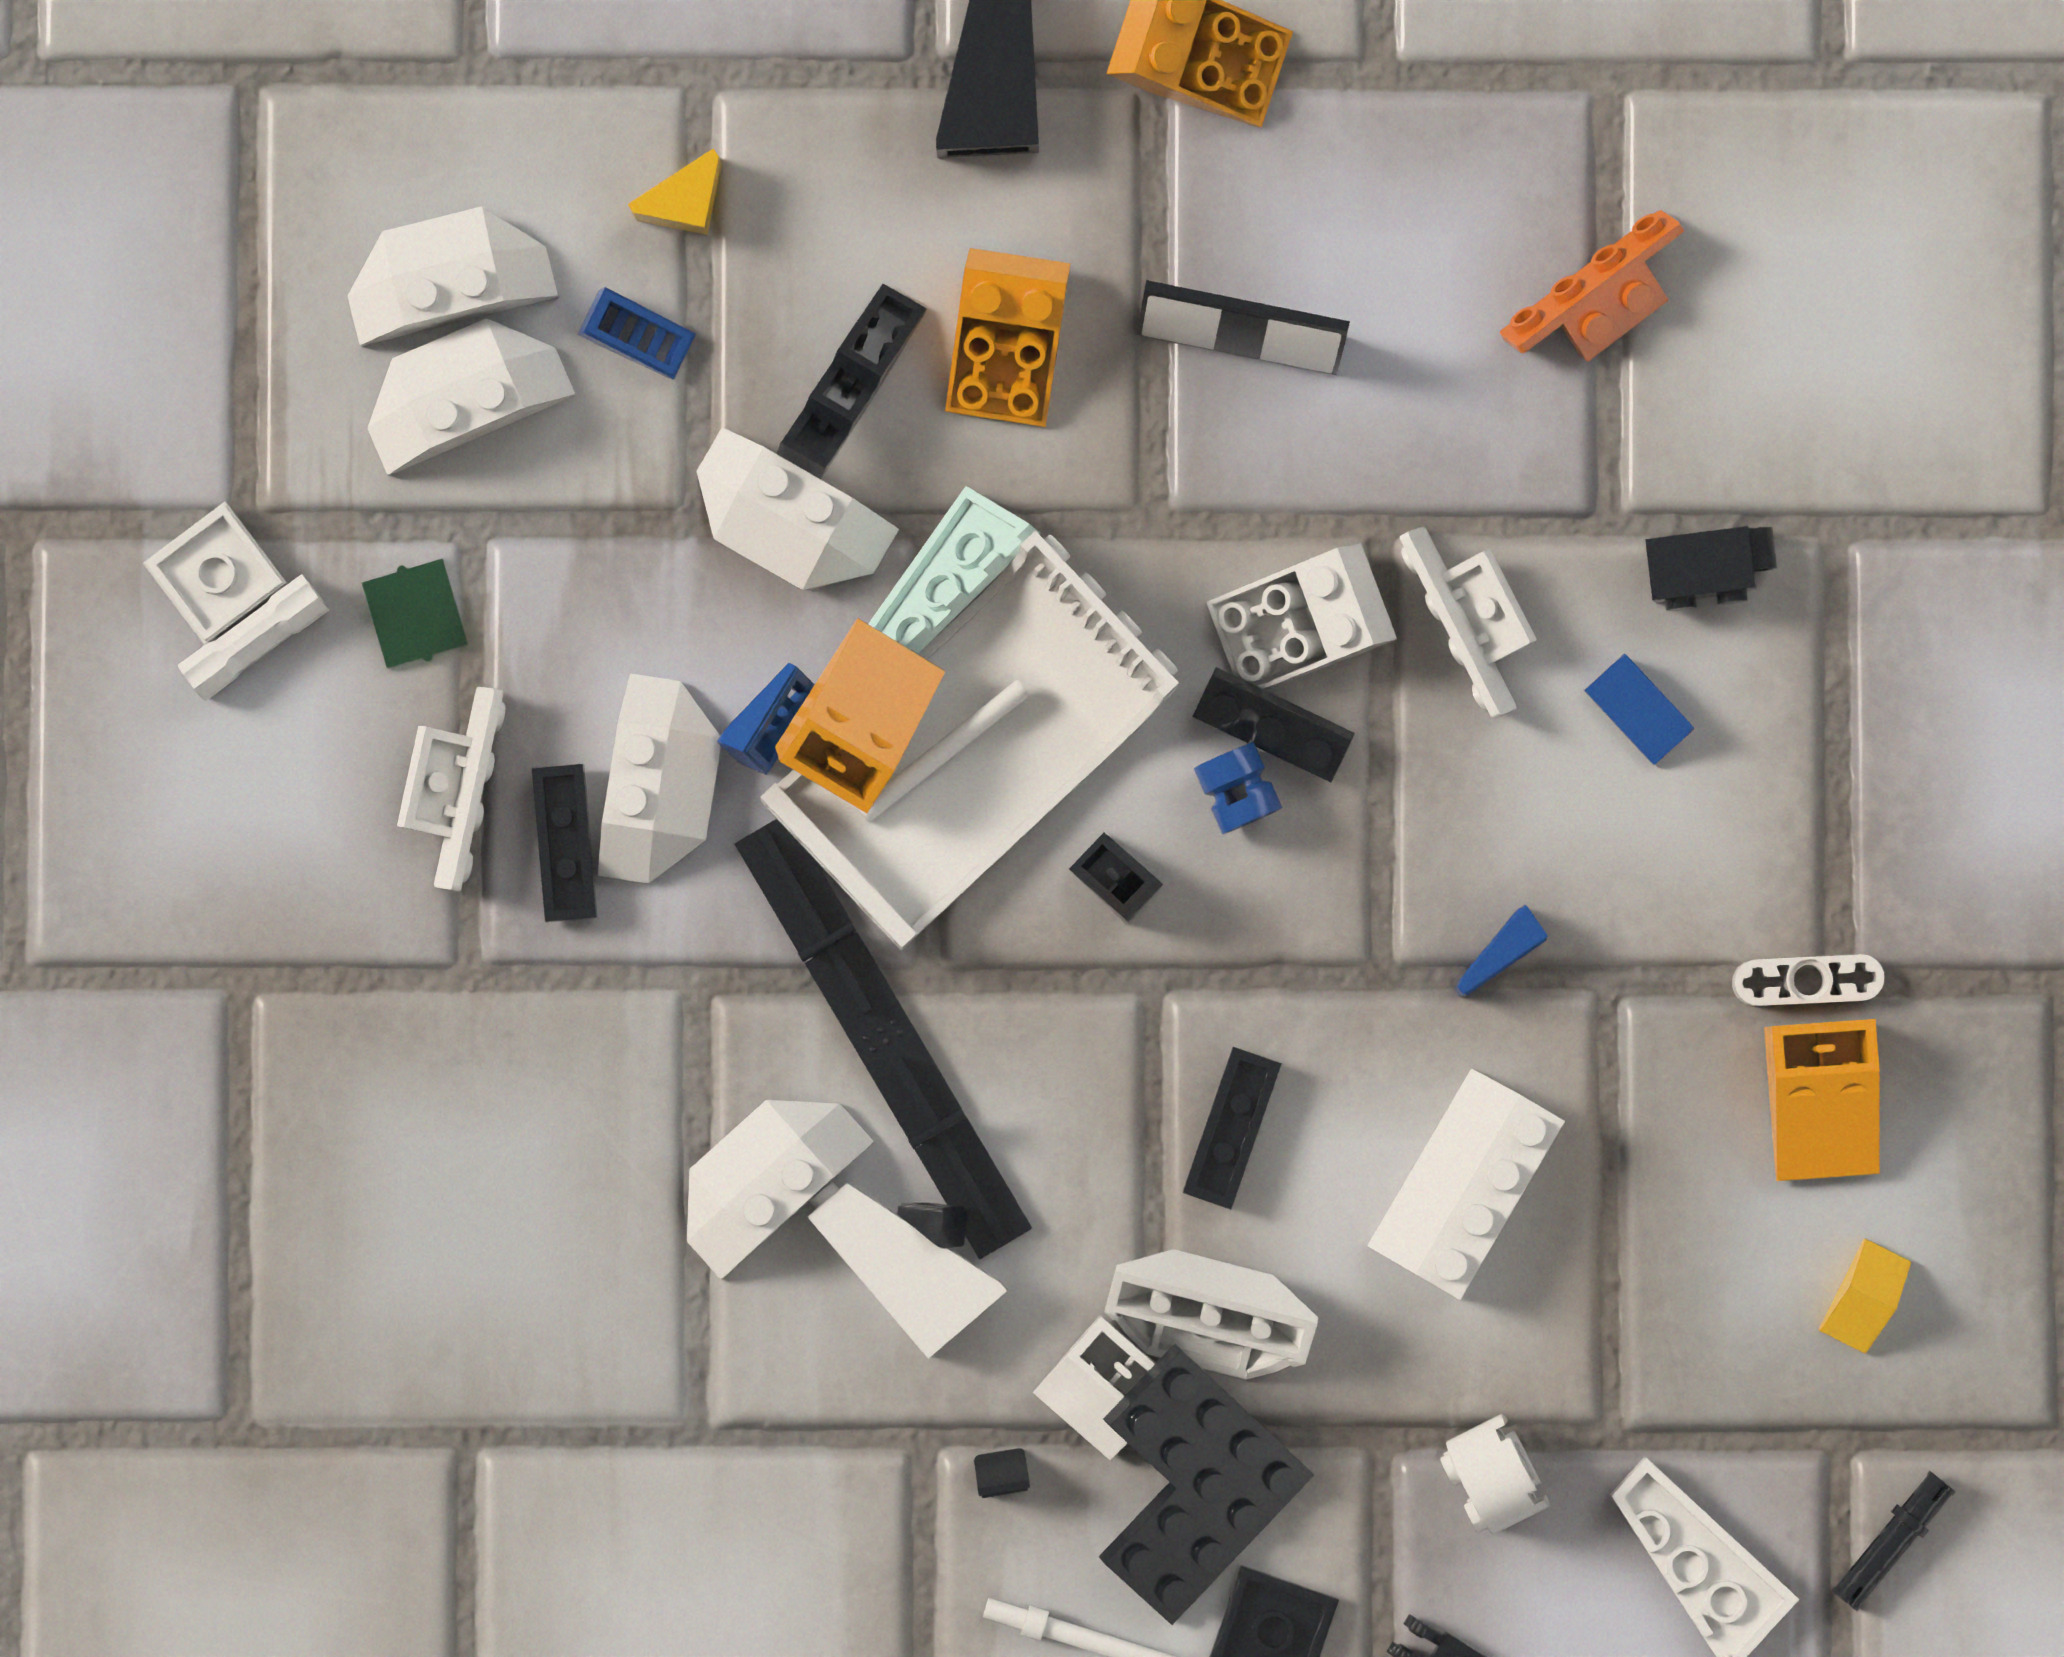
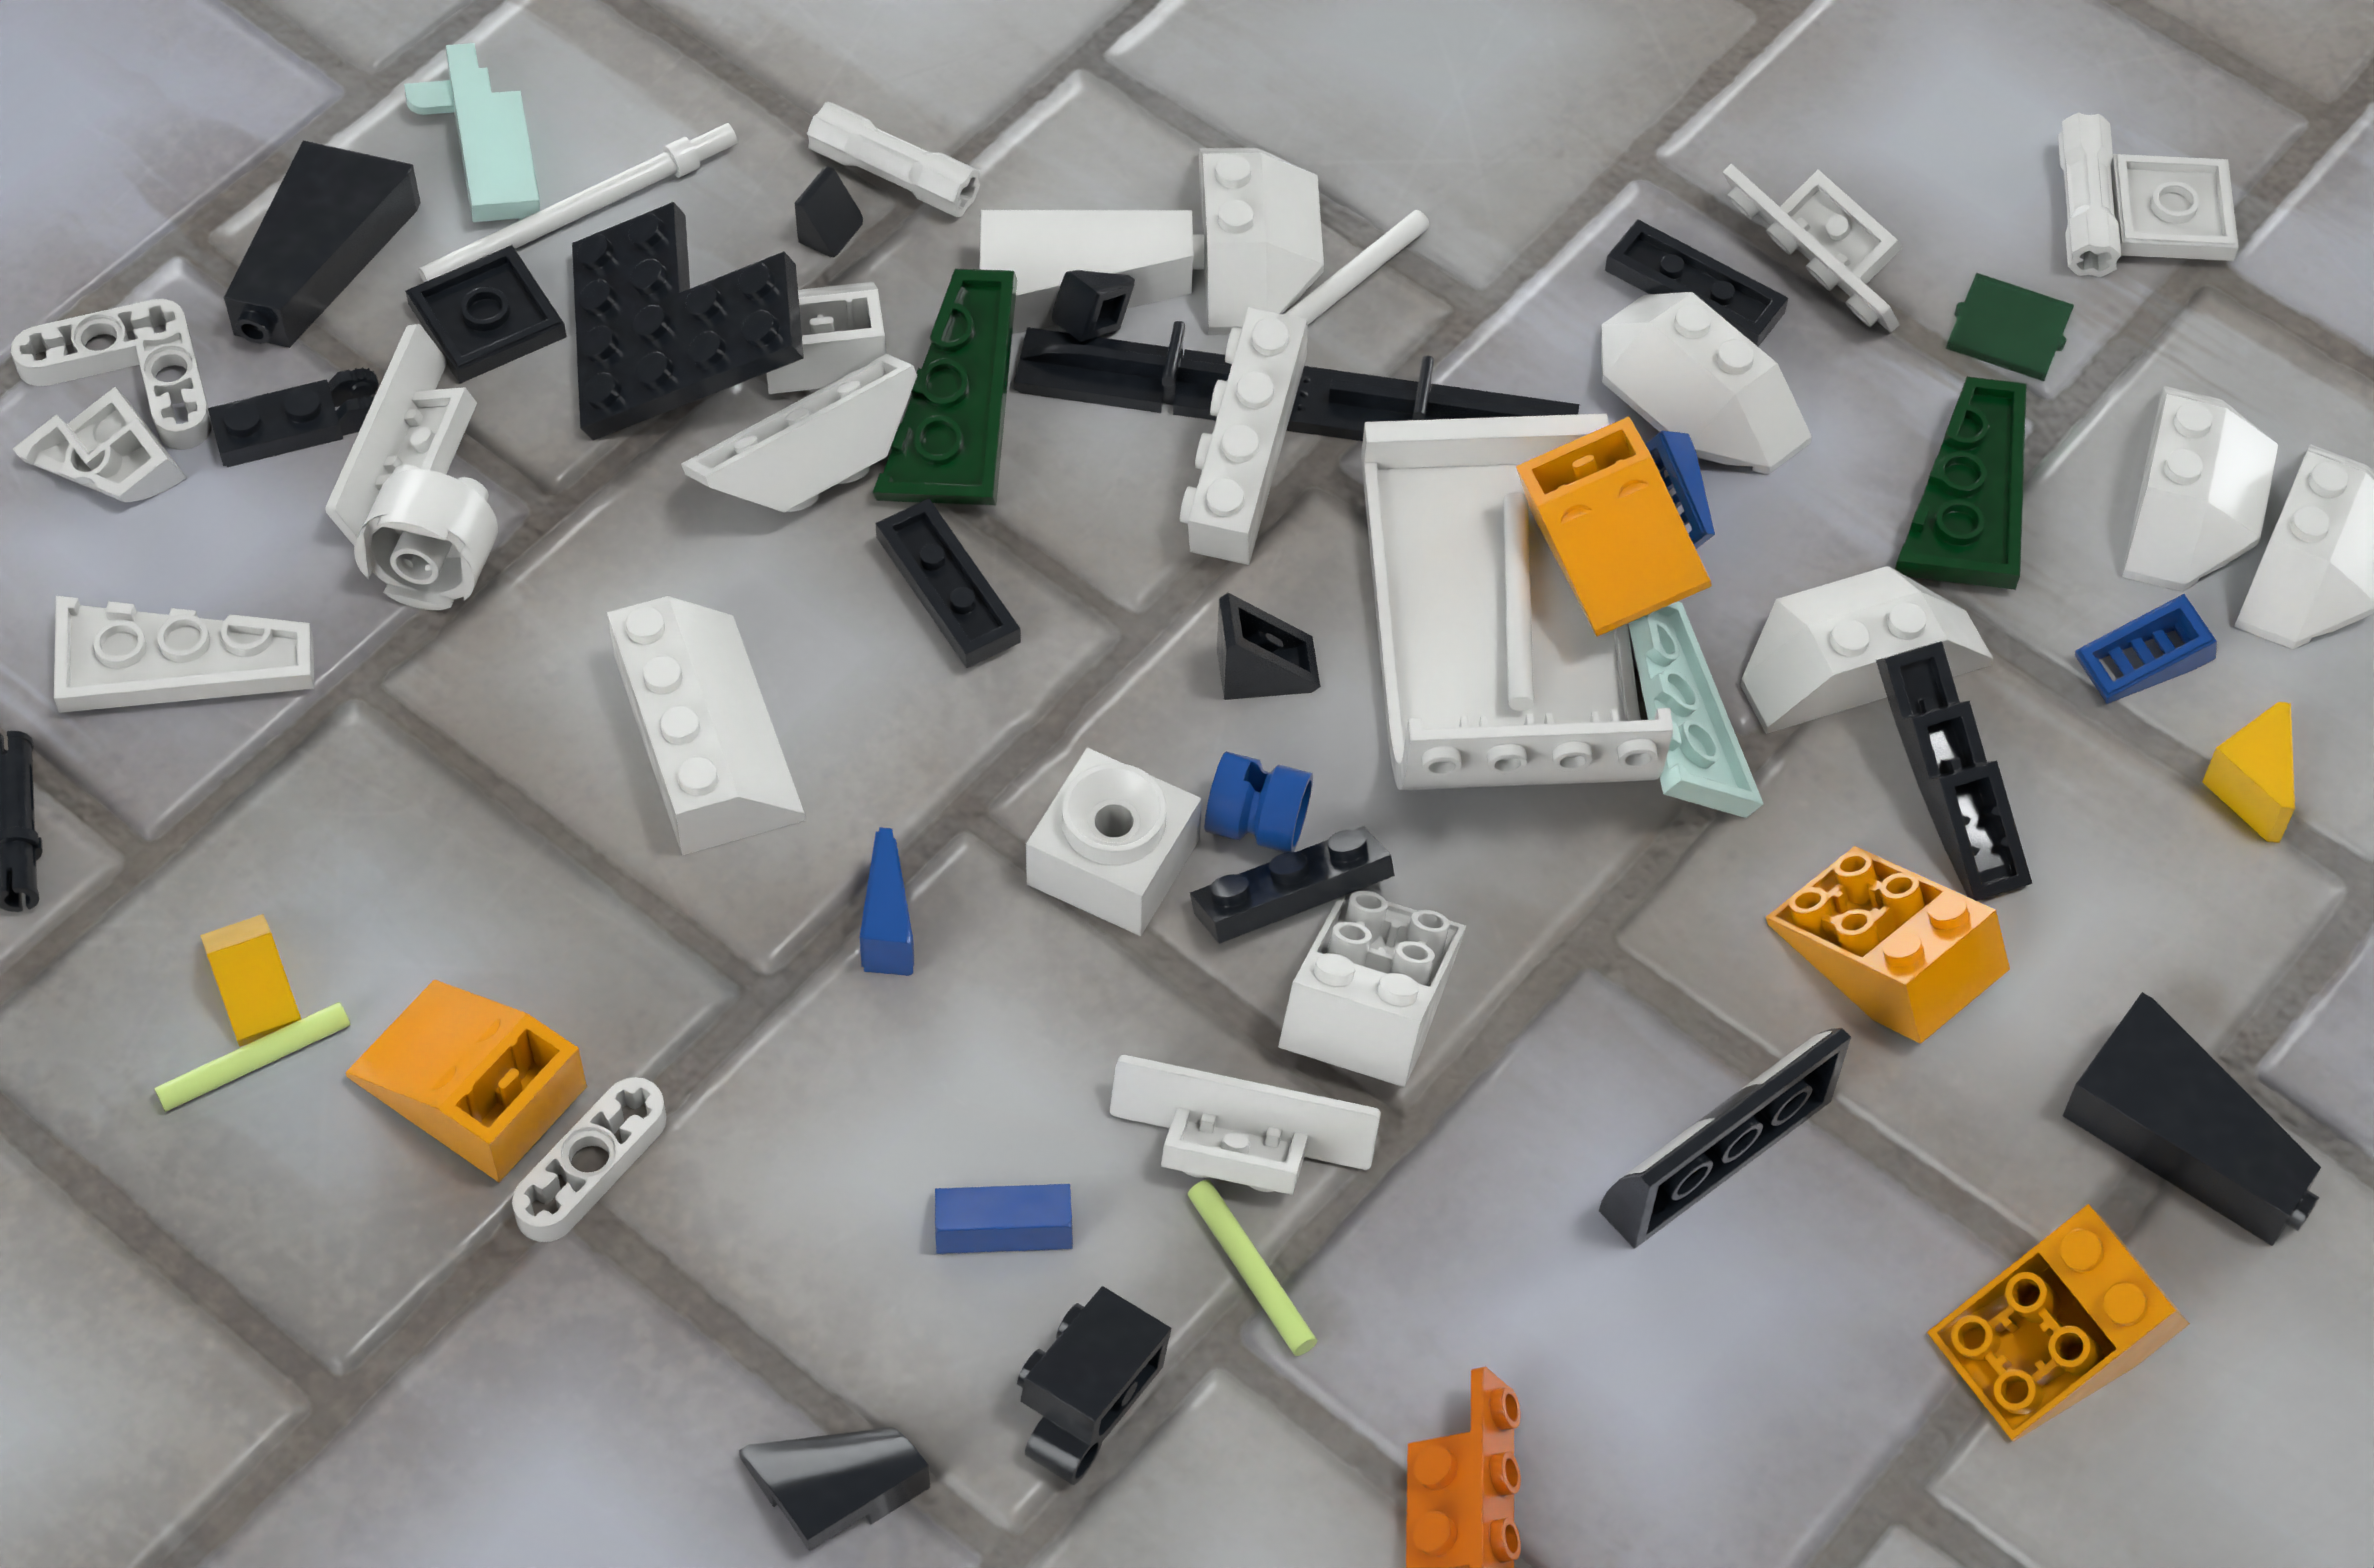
camera: 125 degrees right, 30 degrees down
none -> yellowish green bar [154,1002,351,1112]
none -> white bracket [326,324,477,546]
none -> black slope [739,1427,930,1551]
none -> white axle [807,102,980,217]
none -> dark green wing [873,269,1017,506]
none -> white piece [1026,748,1202,936]
none -> white brick [1180,307,1307,565]
none -> yellowish green bar [1188,1179,1317,1356]
none -> white bar [1284,210,1430,326]
none -> dark green wing [1895,376,2027,590]

